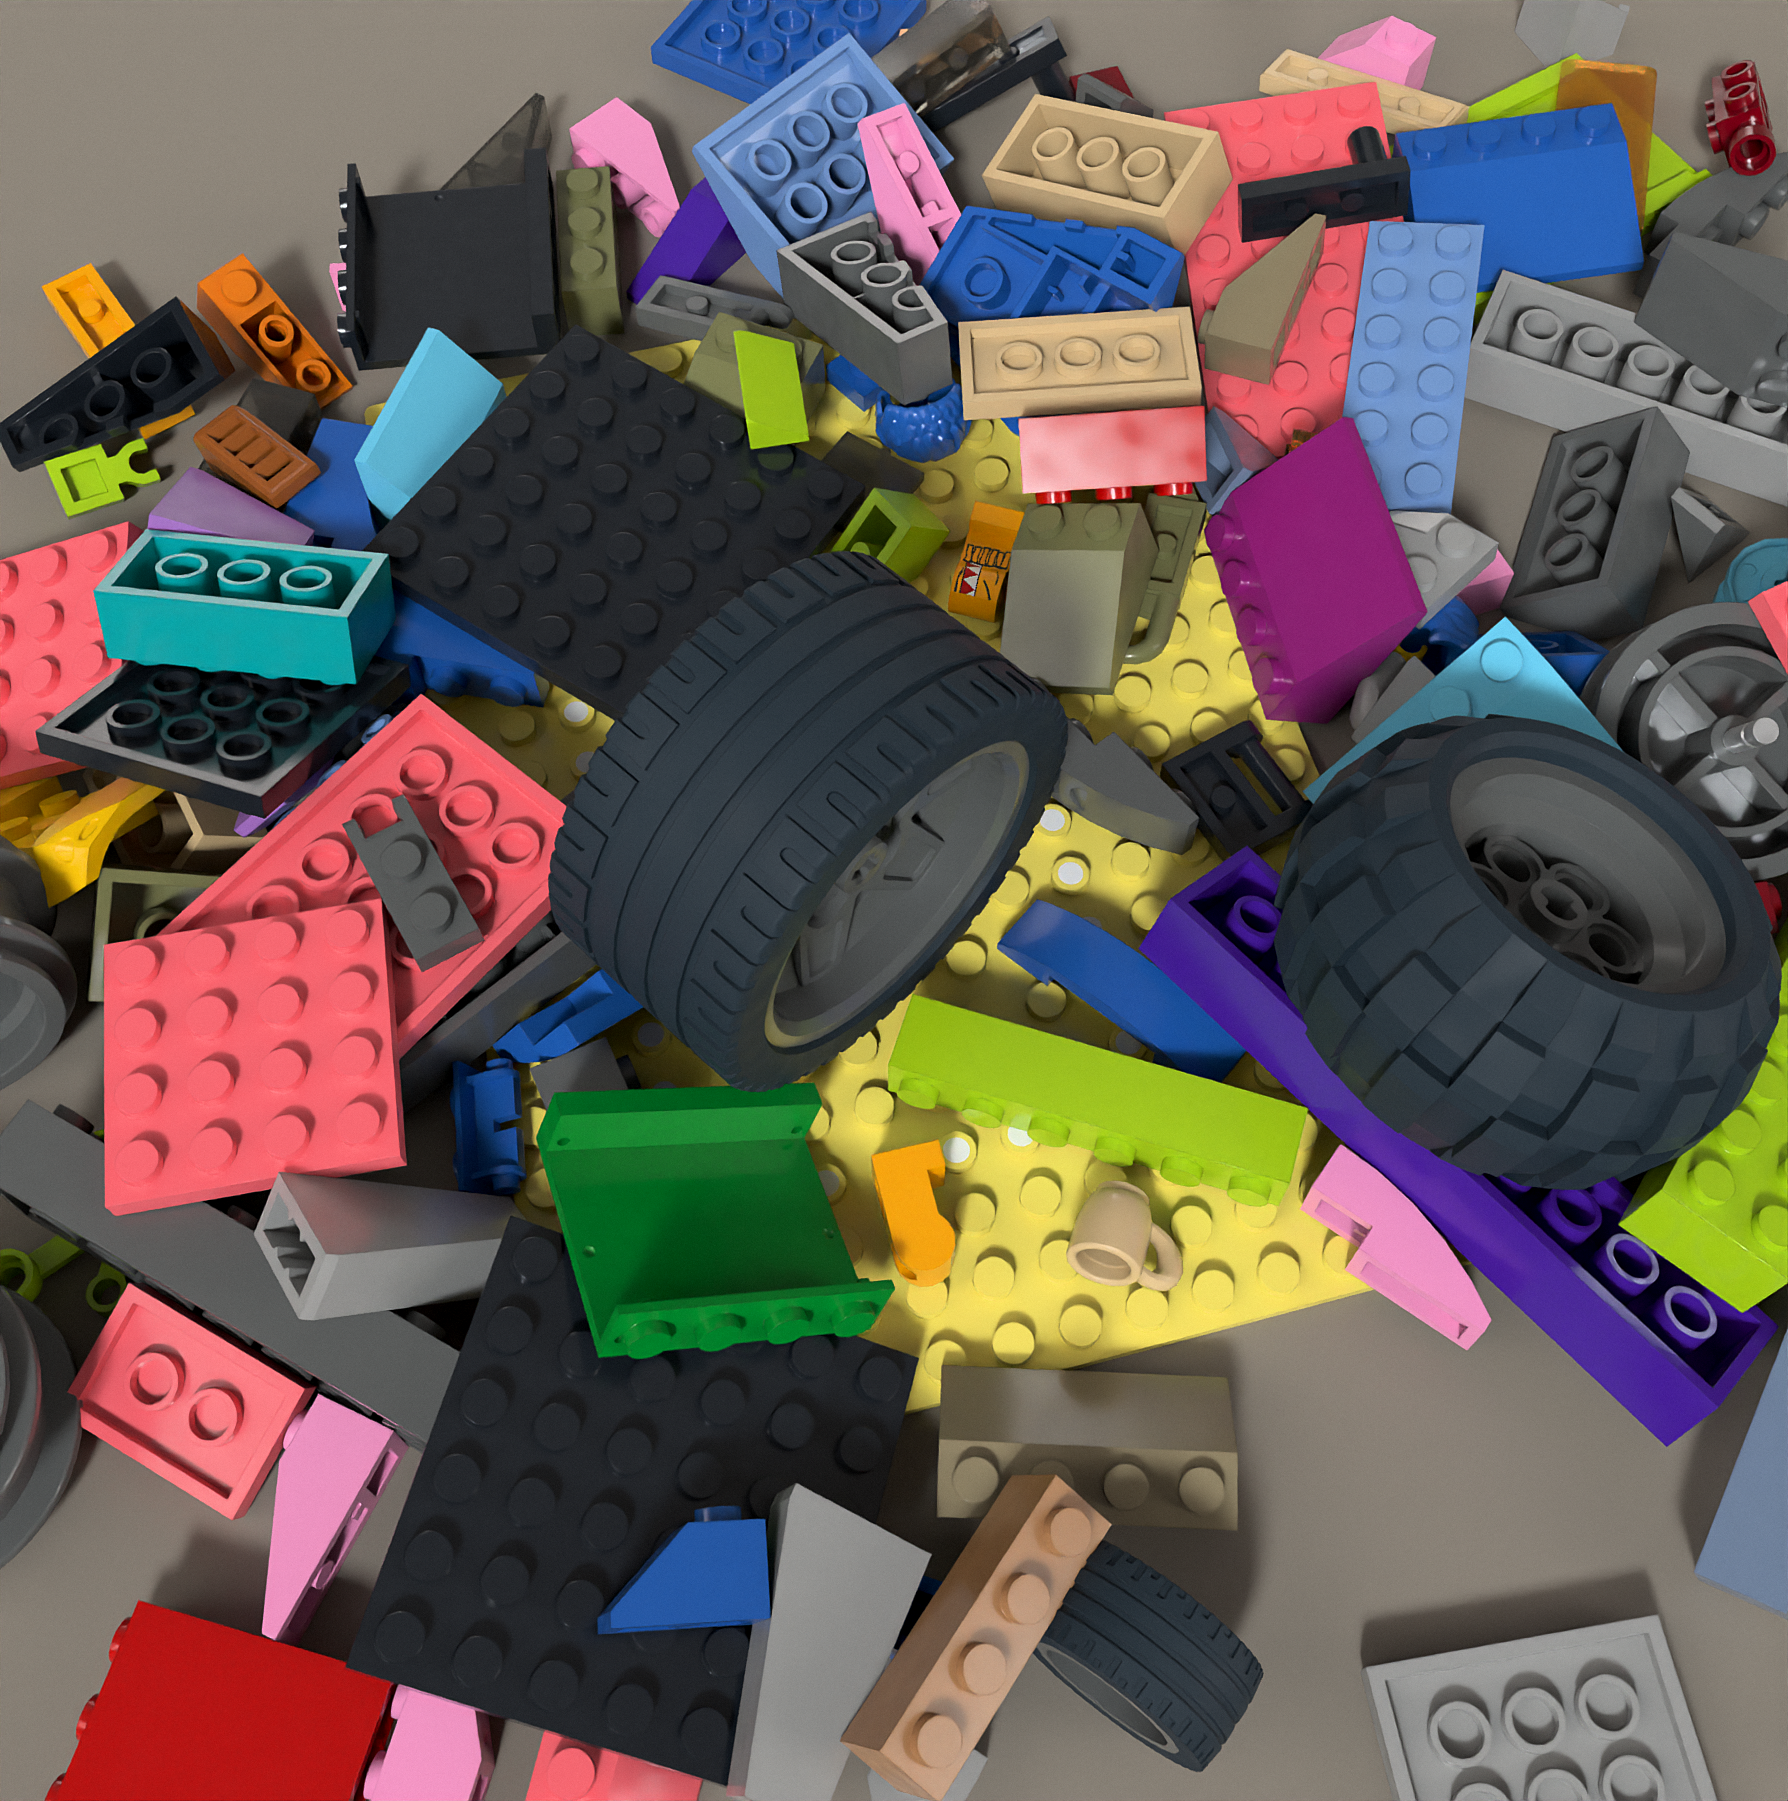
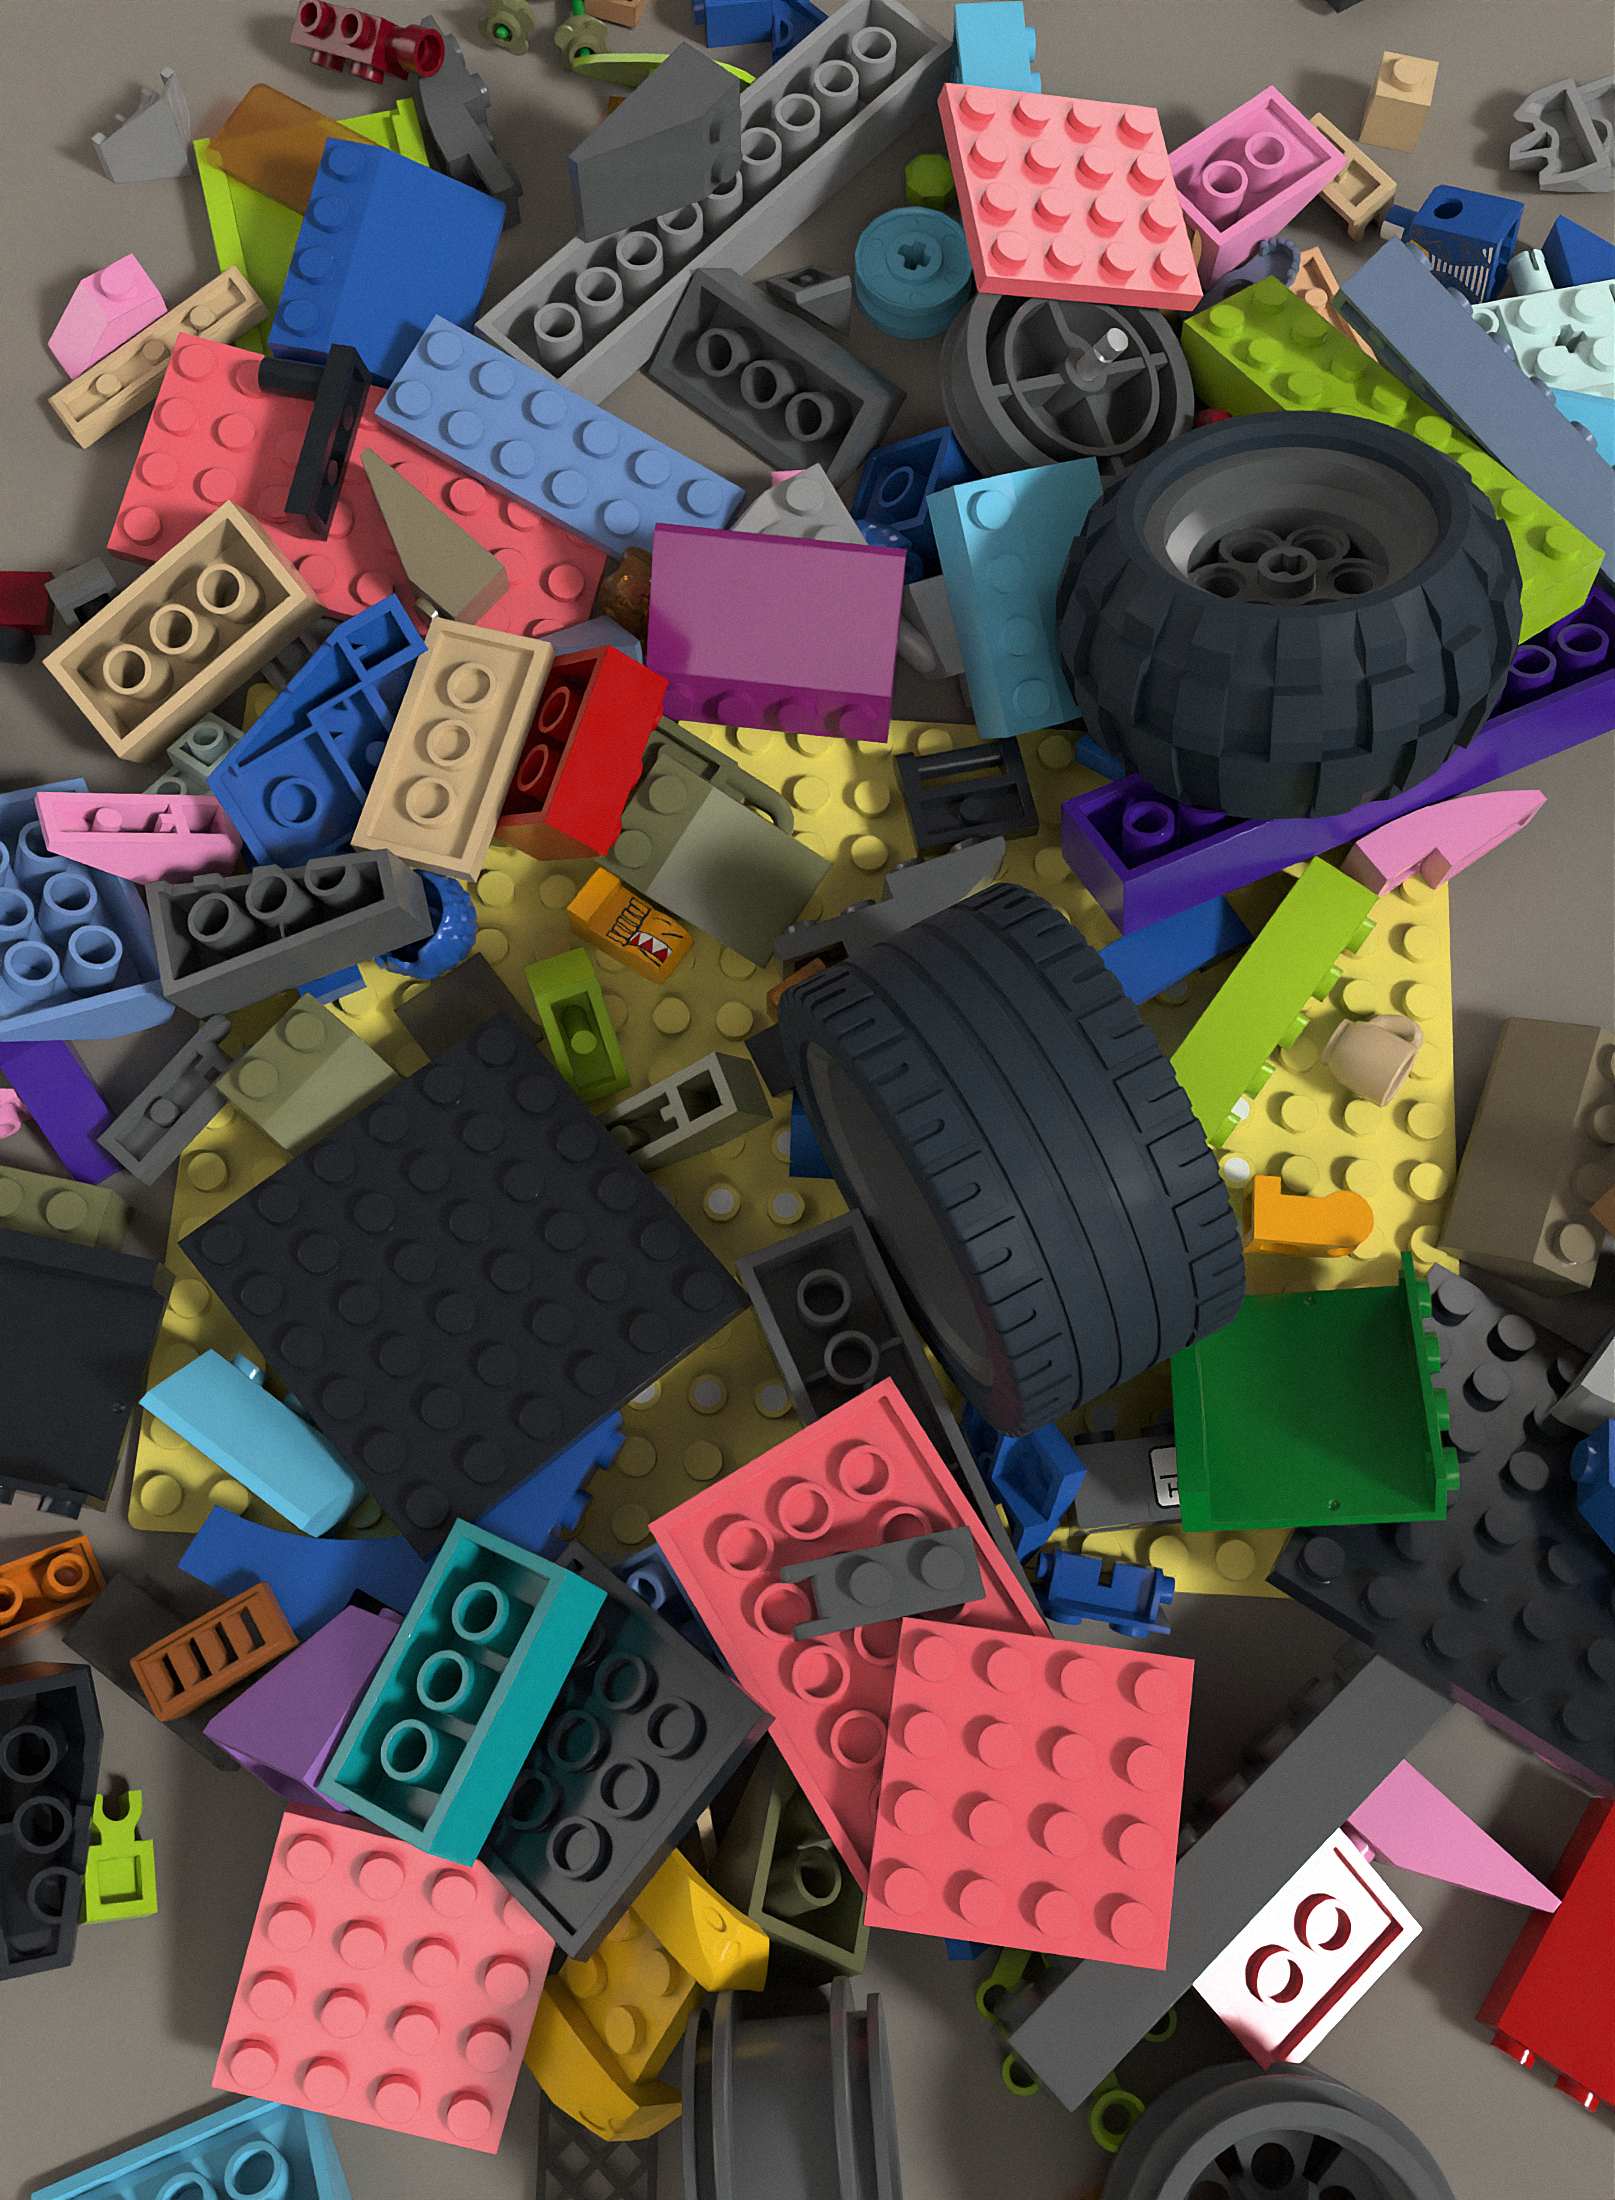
camera: 75 degrees left, 10 degrees up
light grey slope [254,1172,527,1320] -> none
lime slope [733,330,809,449] -> none

